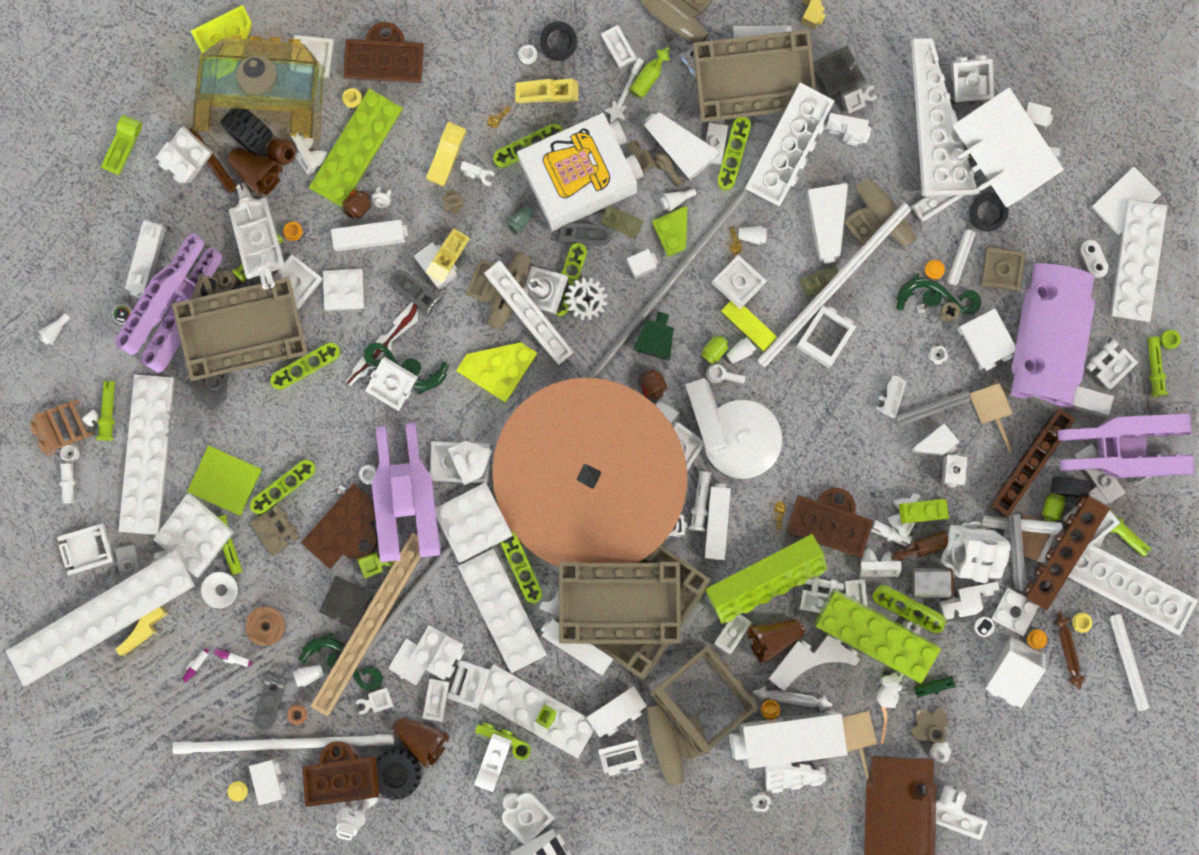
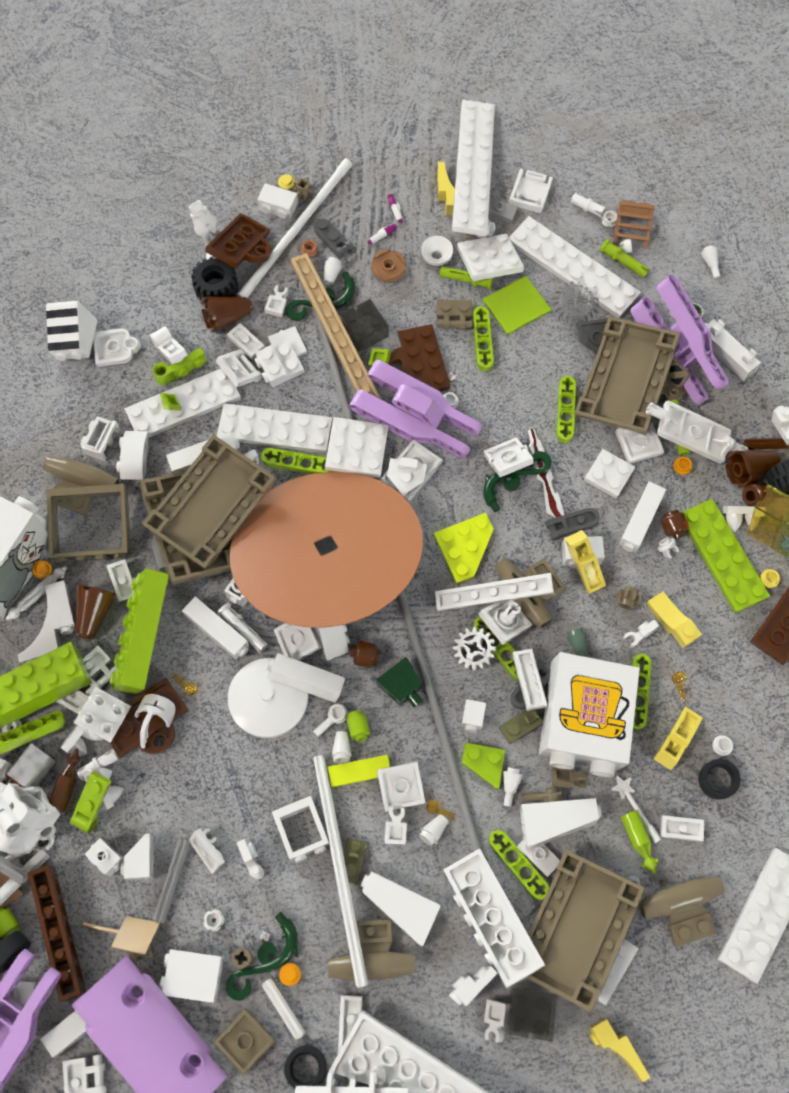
camera: 125 degrees right, 15 degrees down
none -> white plate [73,687,131,743]
none -> white helmet [135,694,175,749]
none -> white plate [237,839,264,879]
none -> dark tan gear [292,178,314,200]
none -> white plate [384,806,407,844]
none -> white plate [512,649,548,711]

